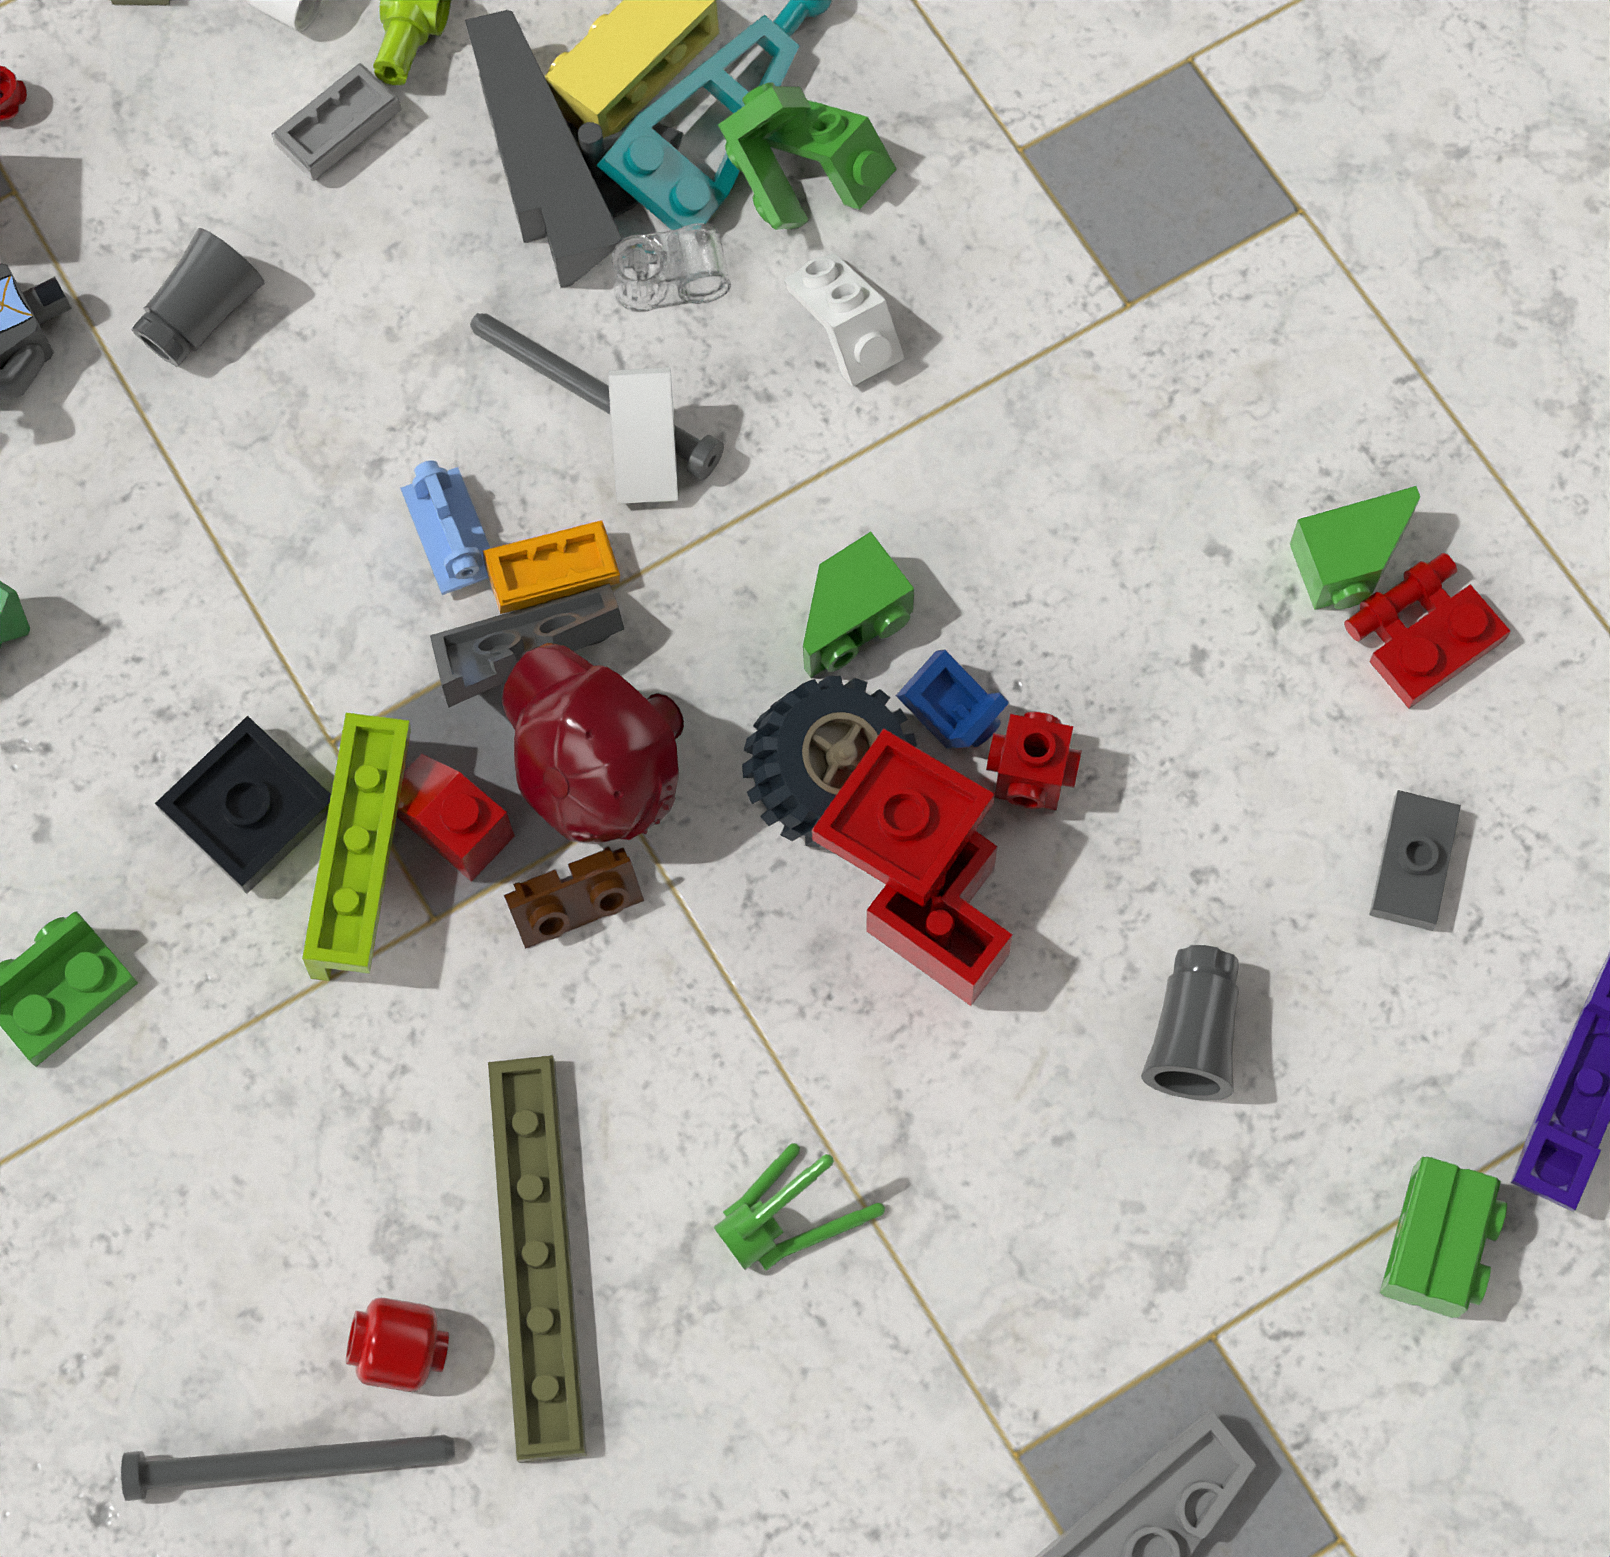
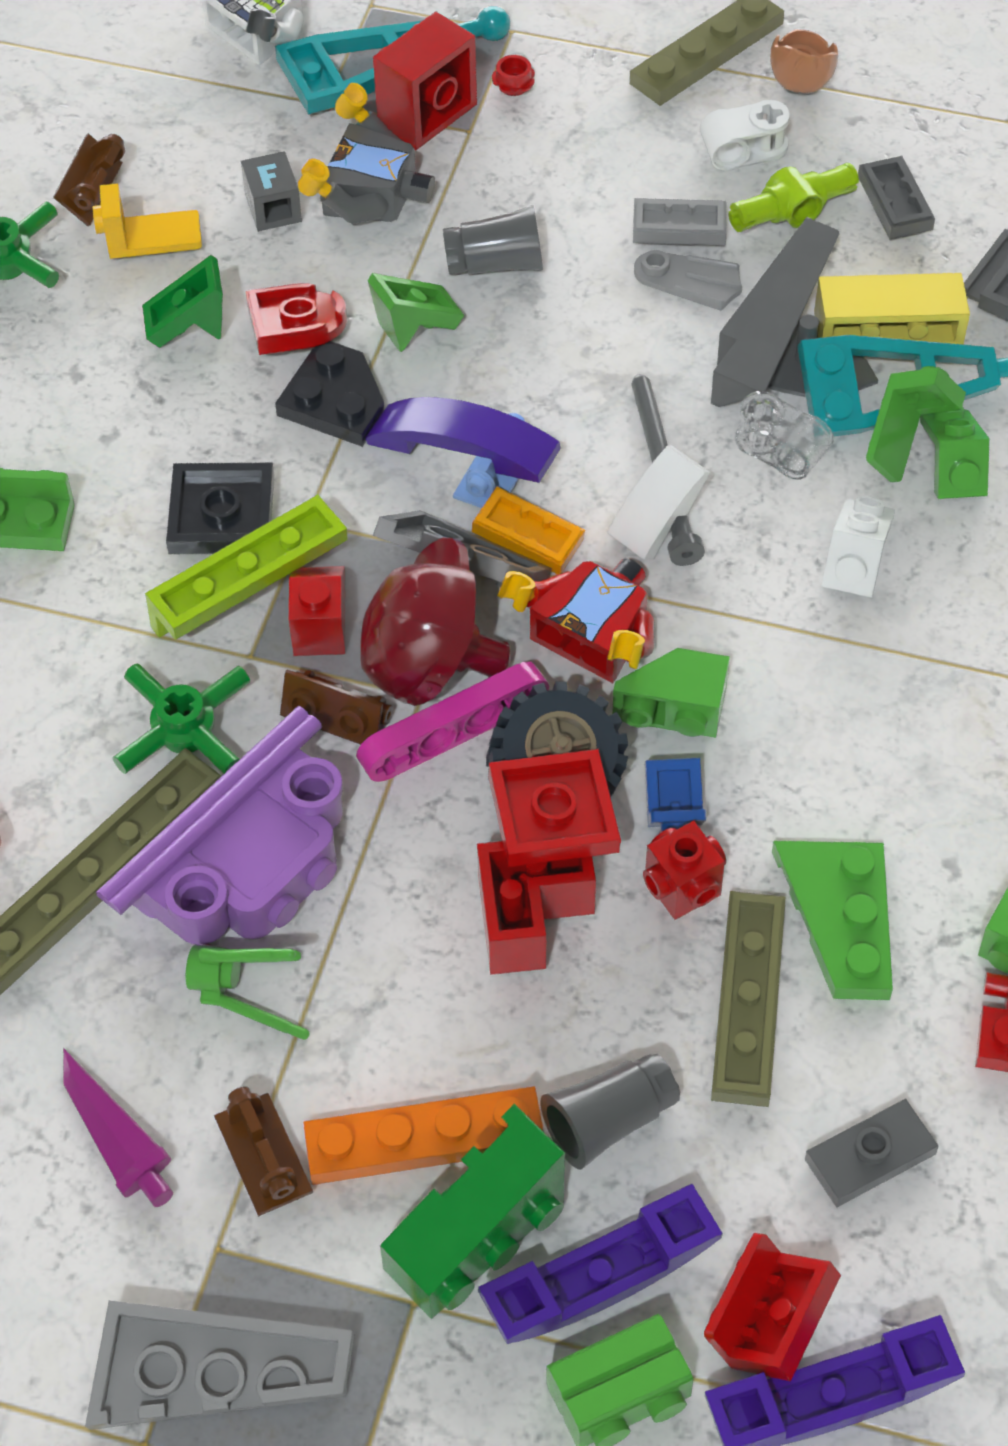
camera: 45 degrees right, 15 degrees down
none -> magenta bar [63,1048,173,1207]
none -> medium lavender brick [96,706,343,945]
none -> green bar [113,663,250,774]
none -> reddish brown hinge [214,1087,313,1217]
none -> red tile [246,283,347,355]
none -> black plate [275,341,384,447]
none -> orange plate [303,1086,544,1185]
none -> dark pink beam [356,662,550,782]
none -> dark purple slope [366,397,561,483]
none -> bright green slope [367,273,464,352]
none -> green wedge [380,1103,565,1319]
none -> dark purple slope [478,1184,723,1344]
none -> torso [497,558,654,684]
none -> light grey piece [634,250,742,311]
none -> red bracket [704,1233,841,1381]
none -> olive tile [711,891,786,1107]
none -> bright green wing [772,841,893,1000]

